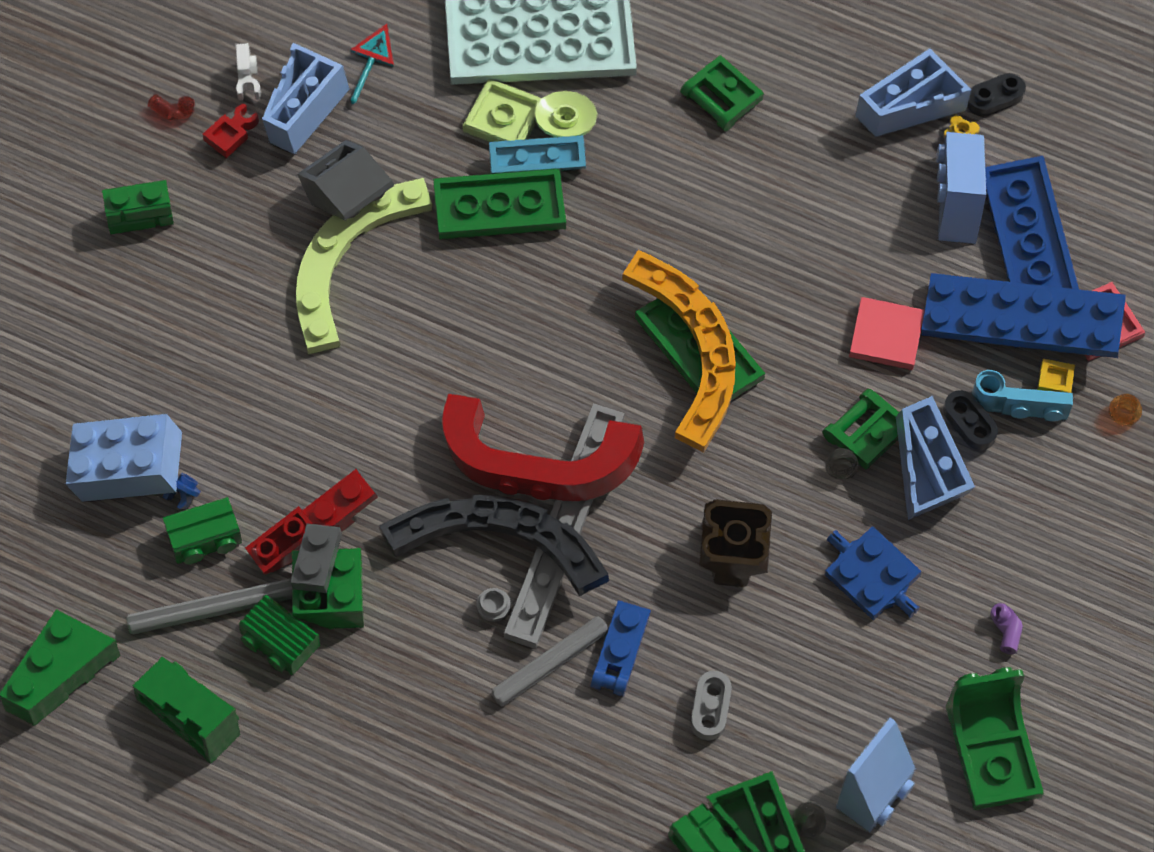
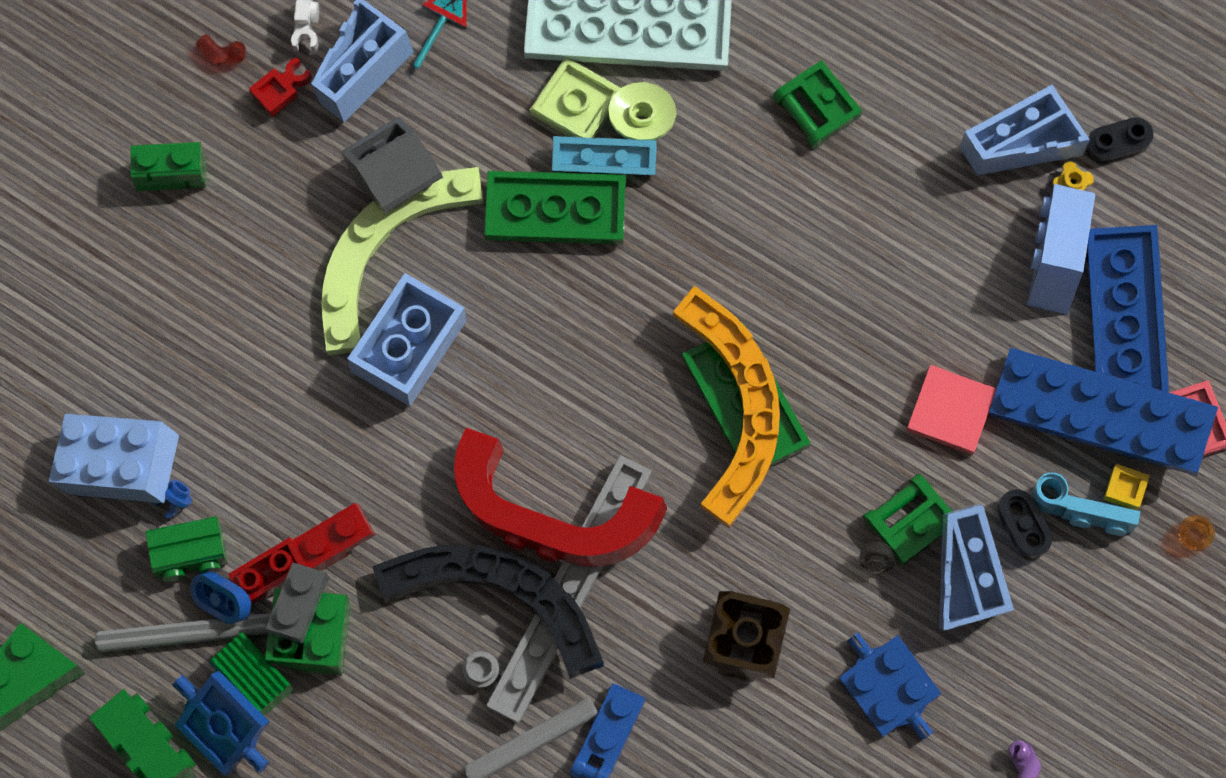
camera: 10 degrees right, 10 degrees up
none -> blue plate [172,671,270,776]
none -> blue plate [190,571,251,625]
none -> light blue brick [347,273,466,407]

